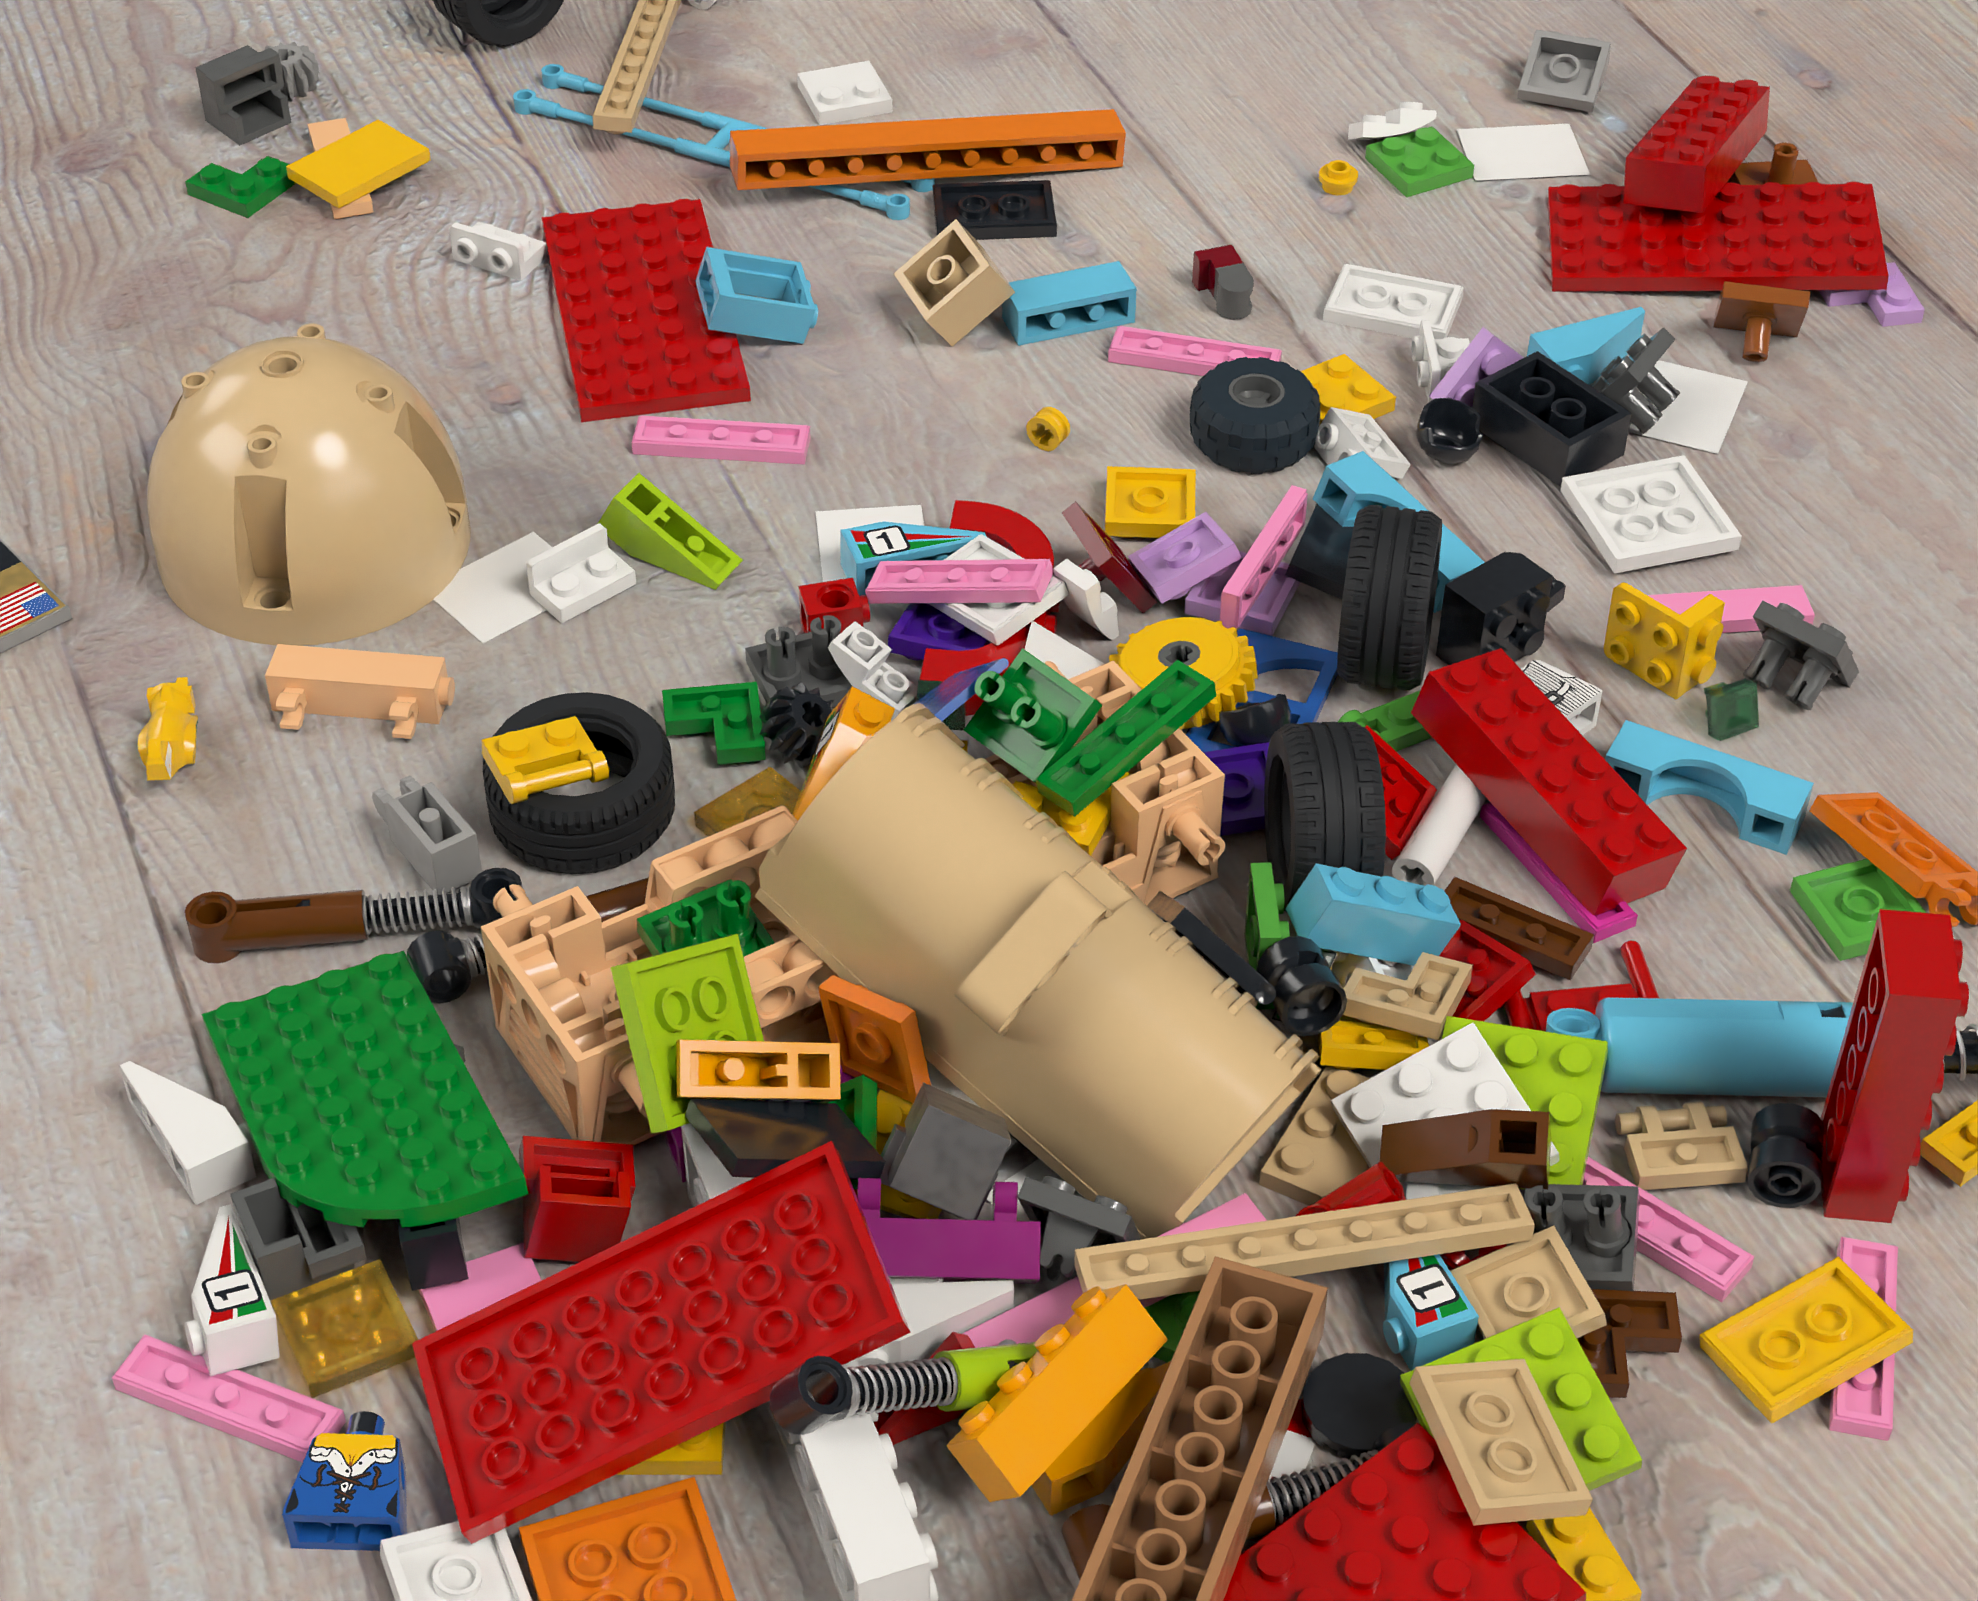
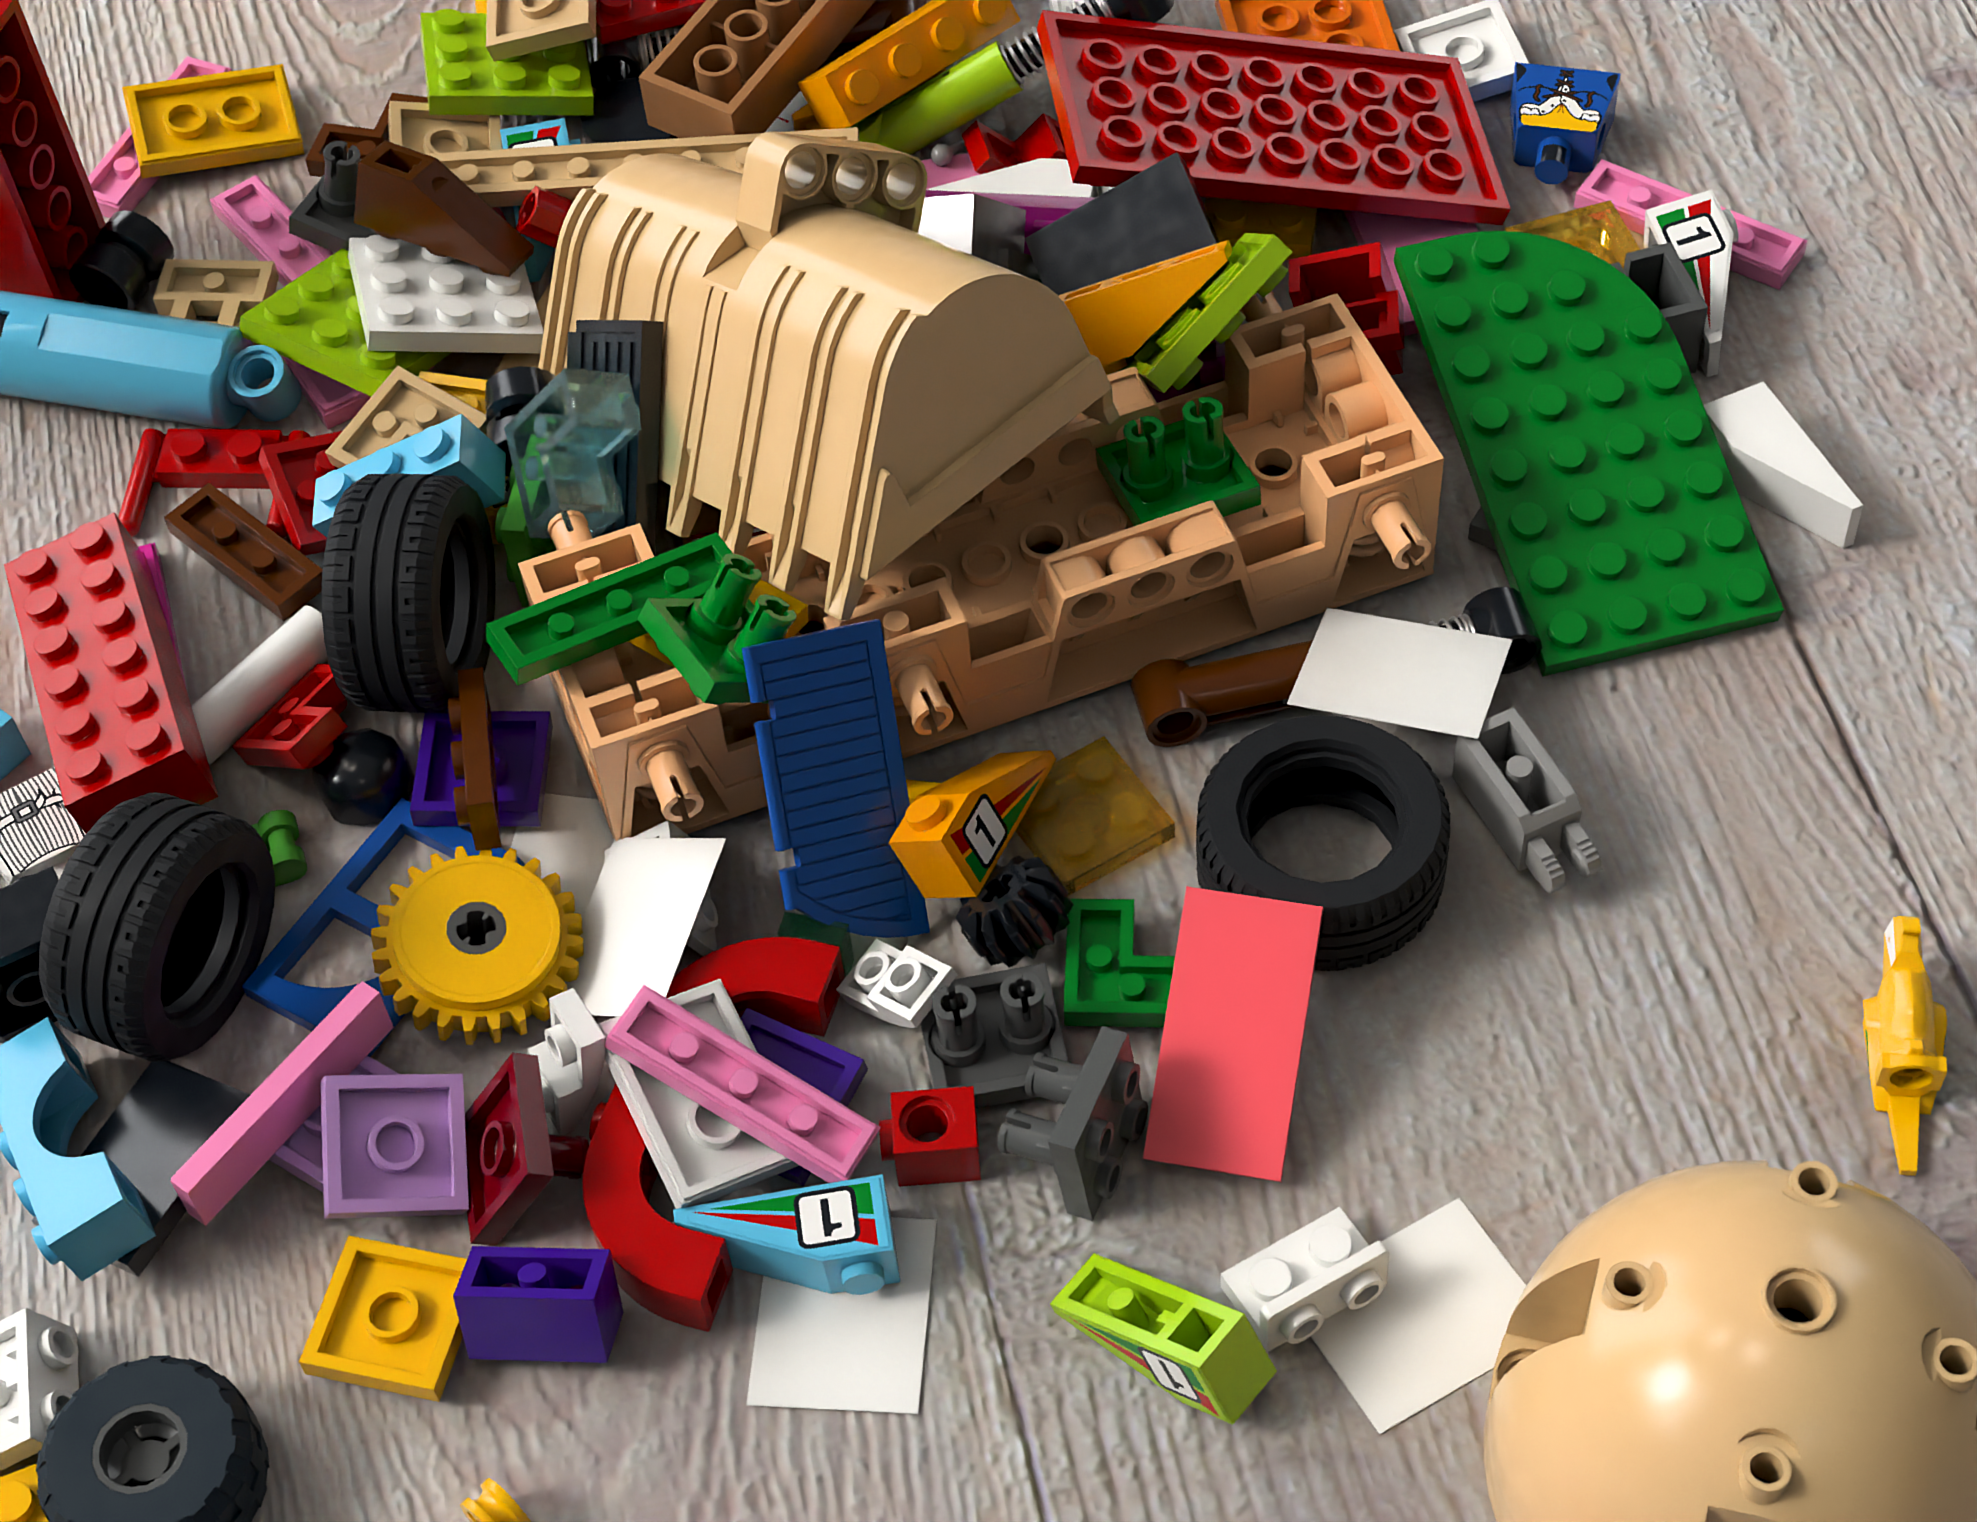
camera: 165 degrees left, 10 degrees up
reddish brown piece [185,868,522,964] -> none
light nougat brick [265,644,455,739] -> none
yellow plate [481,716,609,804] -> none
black hair [1219,694,1291,747] -> none
none -> reddish brown plate [448,667,502,851]
none -> dark purple brick [453,1246,624,1363]
none -> clear light blue brick [504,368,642,539]
none -> dark grey plate [998,1026,1148,1221]
none -> coral tile [1143,886,1323,1183]
none -> white sticker [1287,608,1512,739]

